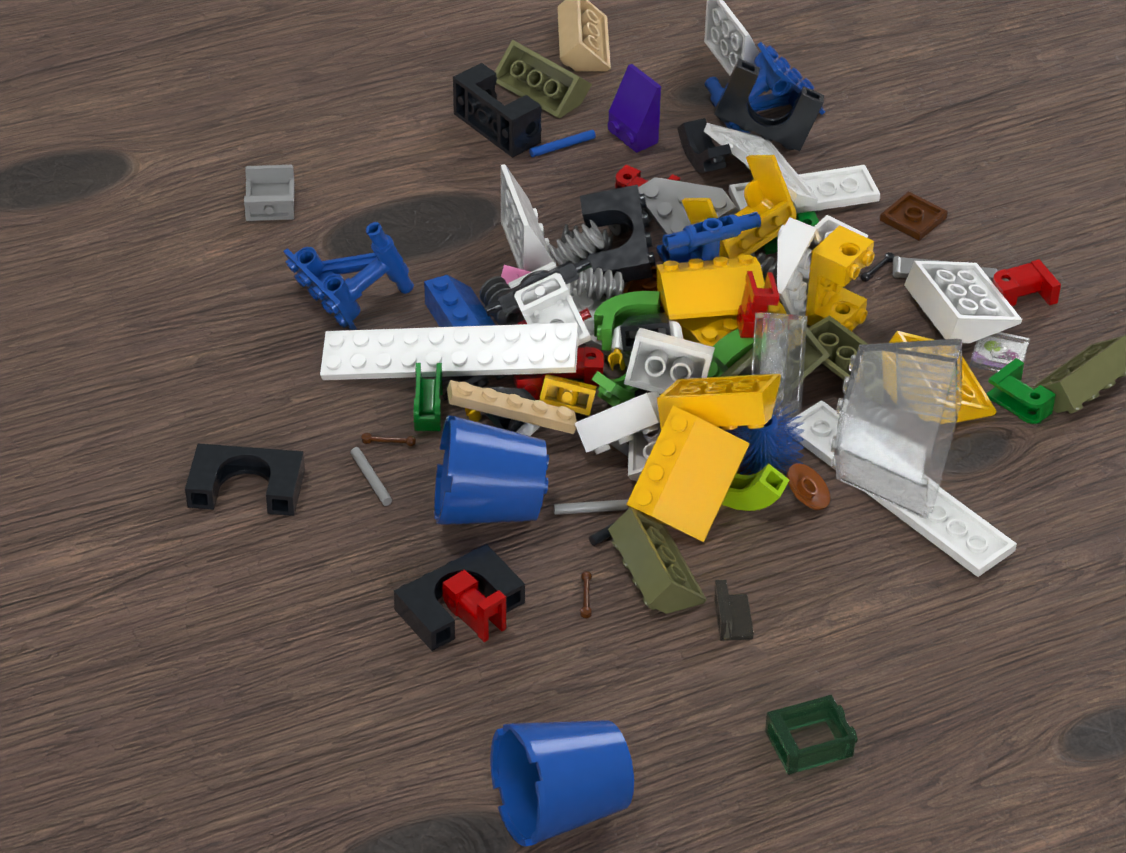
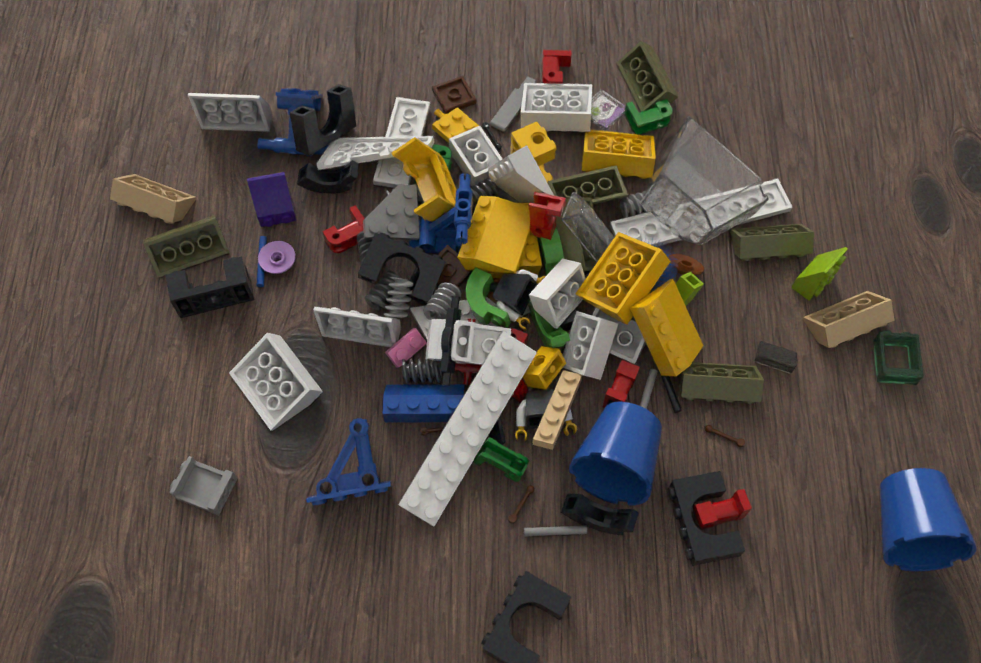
camera: 65 degrees left, 20 degrees up
none -> white slope [229,333,323,431]
none -> lavender dish [258,241,296,274]
none -> yellow plate [432,107,479,143]
none -> black arch [561,494,639,536]
none -> red piece [602,360,640,408]
none -> olive slope [730,224,814,261]
none -> lime slope [791,247,848,301]
none -> tan slope [803,291,895,348]

